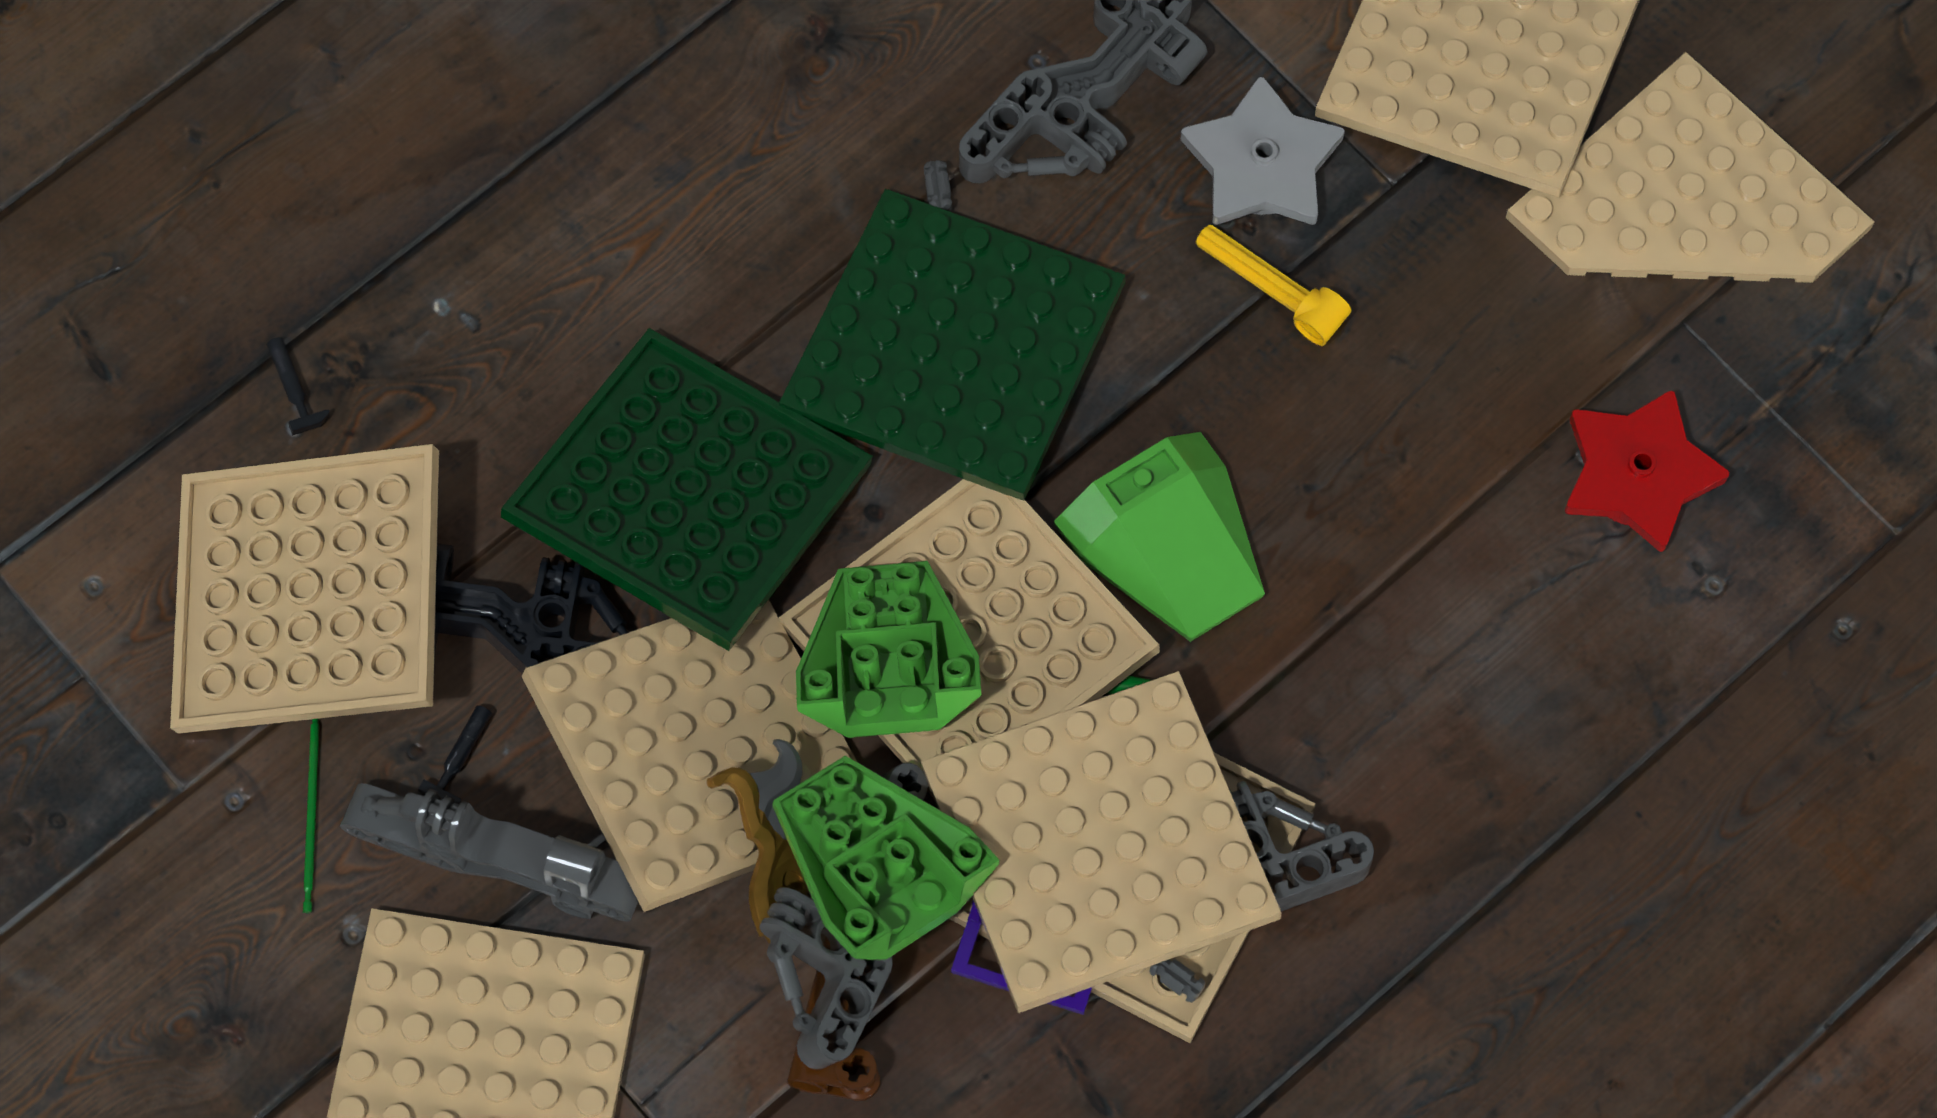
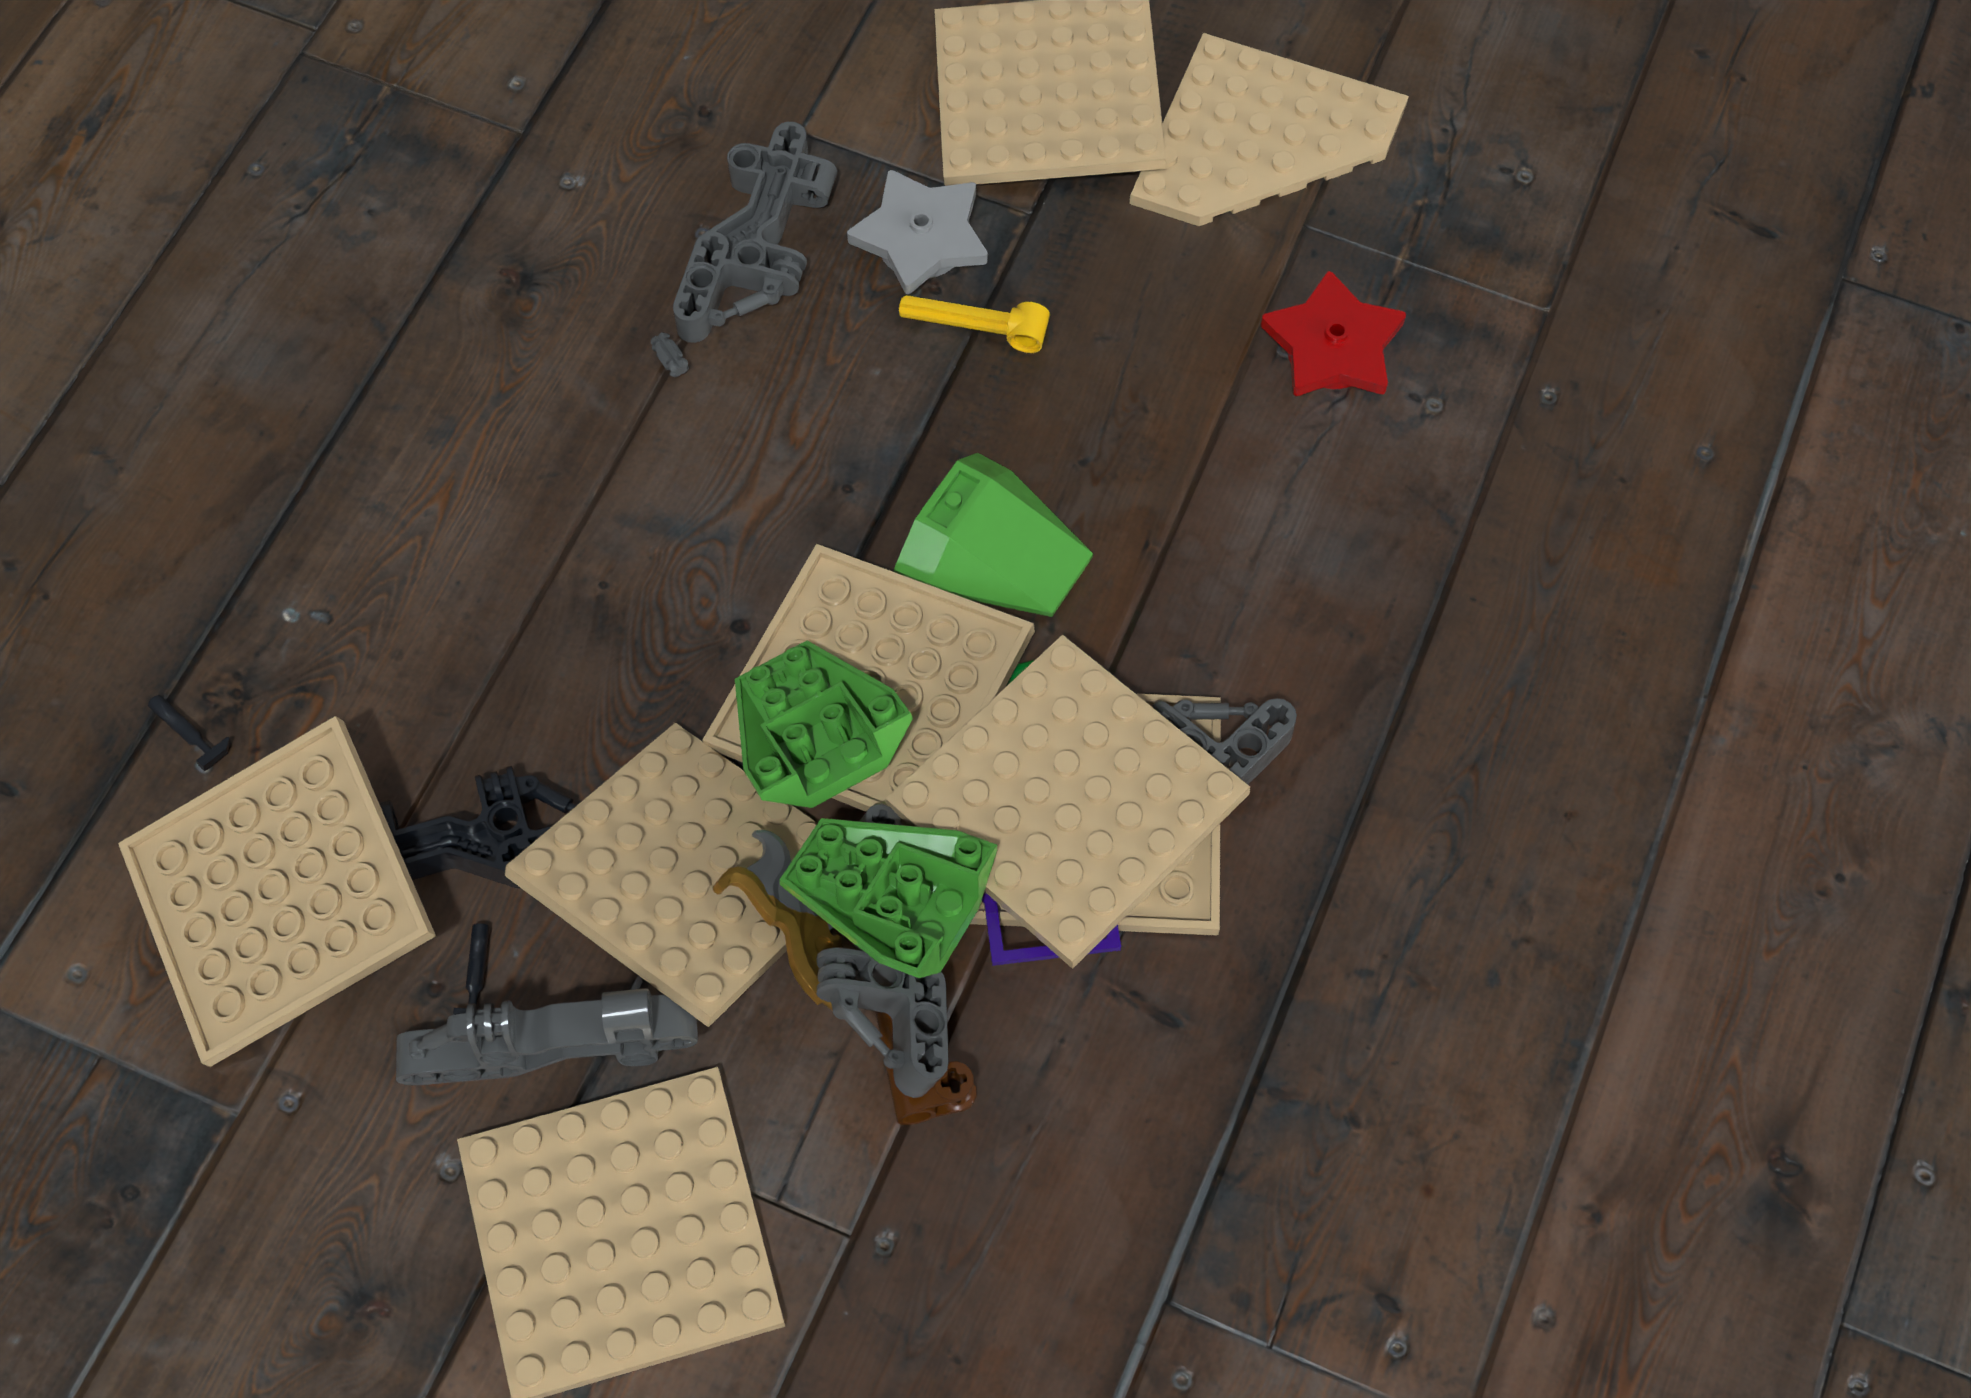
camera: 25 degrees left, 5 degrees down
green piece [303,719,320,913] -> none
dark green plate [501,328,873,651] -> none
dark green plate [779,189,1125,501] -> none
dark grey piece [1149,959,1205,1003] -> none

